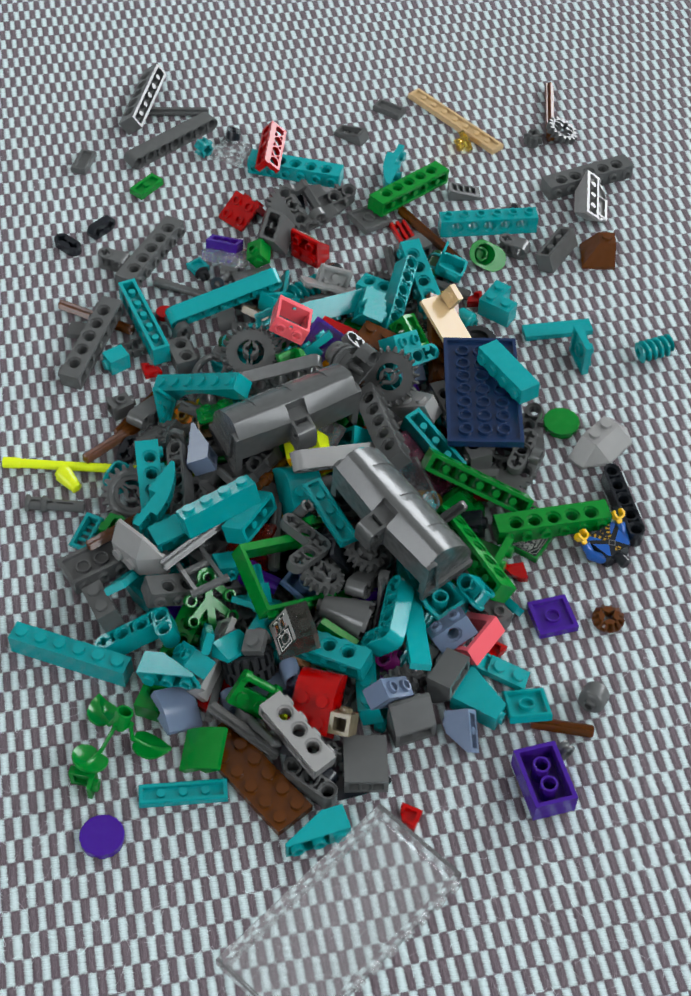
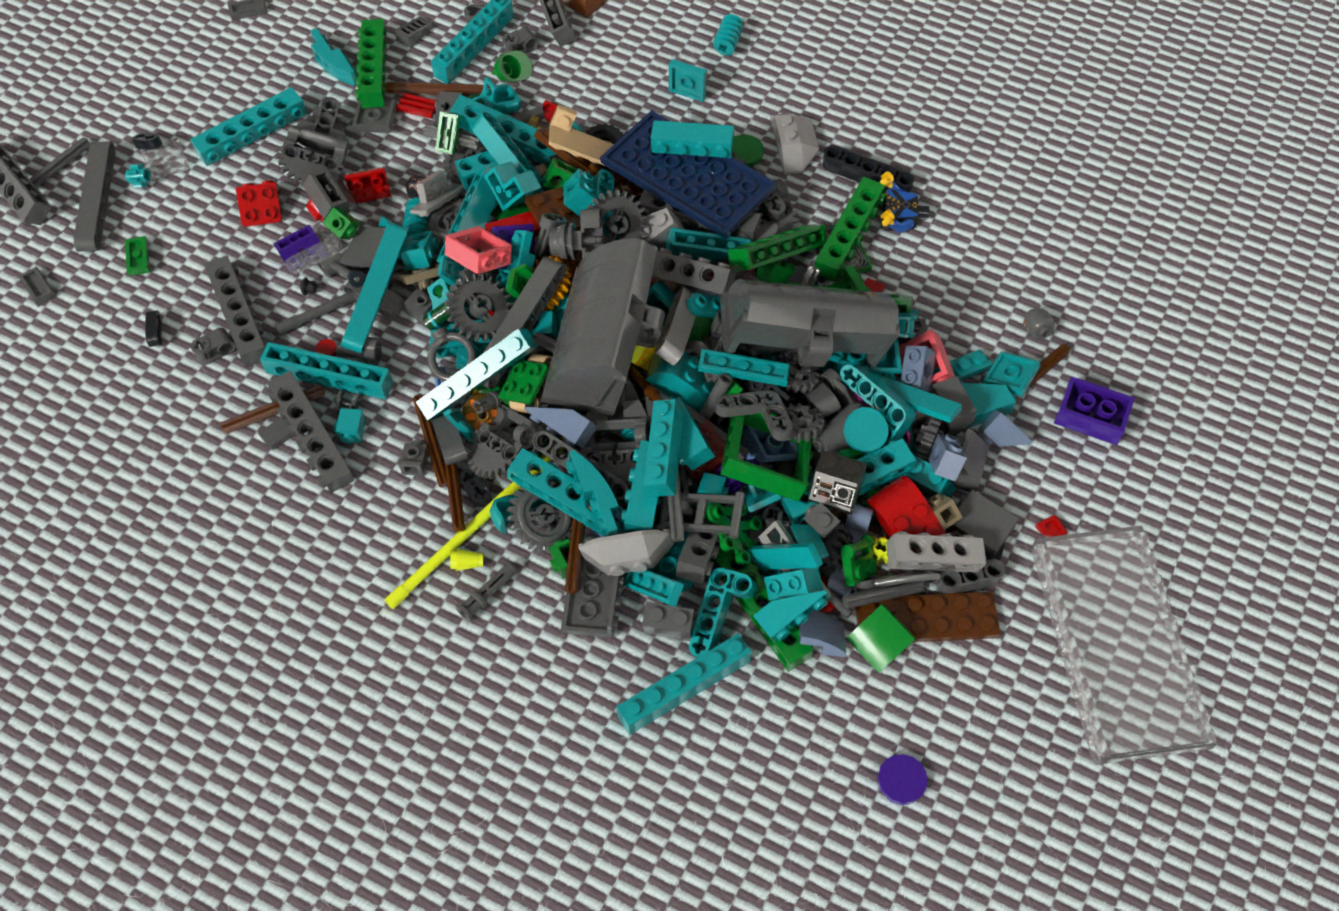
camera: 50 degrees left, 10 degrees up
black beam [54,233,82,256] -> none
teal slope [68,512,105,550] -> none
green bracket [68,765,101,799] -> none
green plant [71,693,172,773] -> none
teal tile [138,778,228,808] -> none
red tile [140,363,163,379] -> none
dark grey brick [167,335,200,374] -> none
teal tile [186,257,210,275] -> none
fence [255,120,287,173] -> none
teal slope [285,804,351,857] -> none
dark grey slope [334,124,369,146] -> none
teal brick [477,280,518,328] -> none
teal tile [521,318,593,341] -> none
dark purple tile [526,594,579,639] -> none
dark grey bush [557,740,575,761] -> none
reddish brown gear [592,604,625,633] -> none
none -> tile [435,111,461,155]
none -> teal tile [843,407,888,453]

